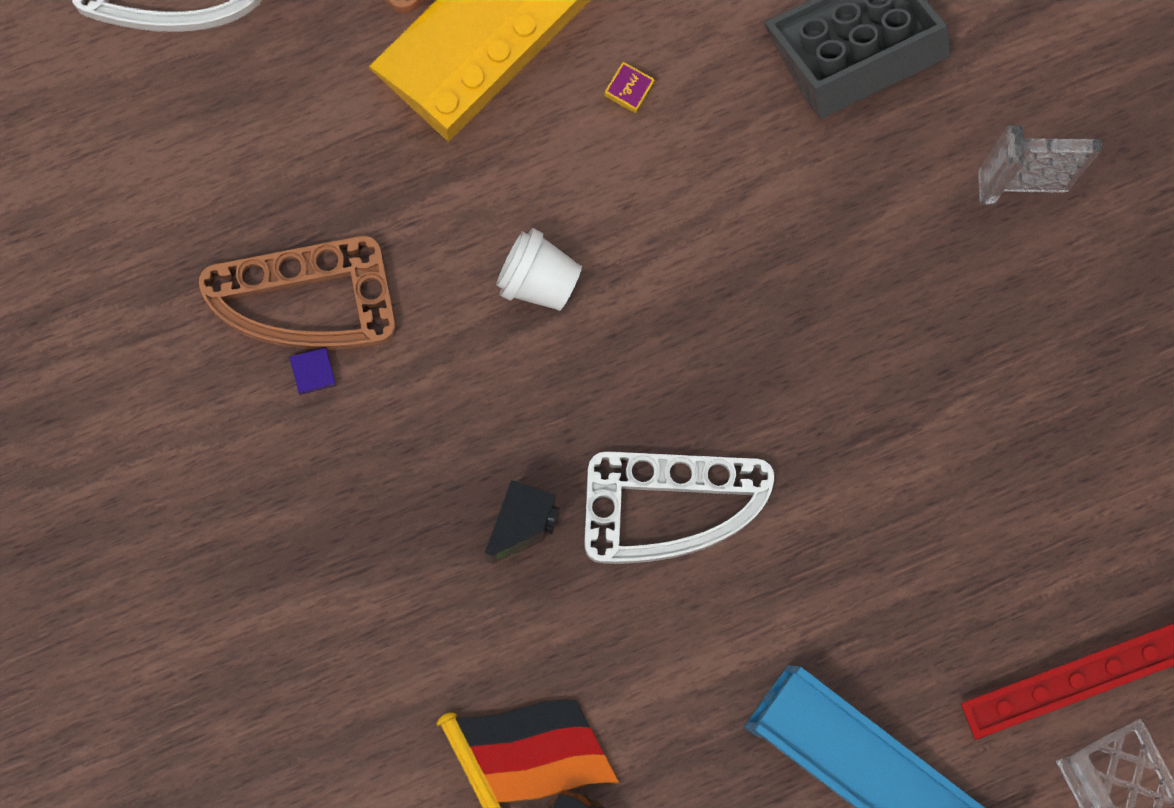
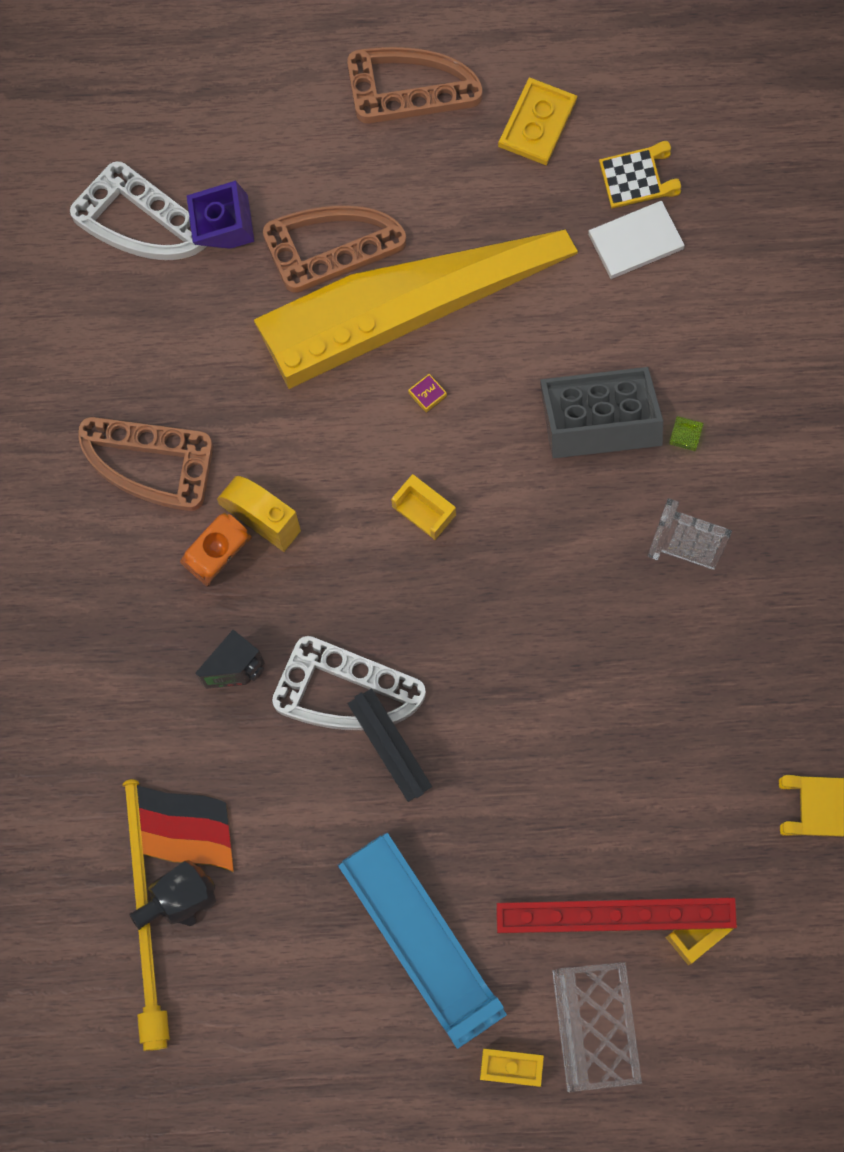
camera: 30 degrees right, 5 degrees down
dark purple tile [289,347,336,395] -> none
white piece [496,228,582,311] -> none
none -> orange piece [180,512,252,587]
none -> yellow brick [217,476,301,552]
none -> black fence [347,688,432,802]
none -> yellow panel [391,474,456,540]
none -> clear neon green tile [669,416,704,451]

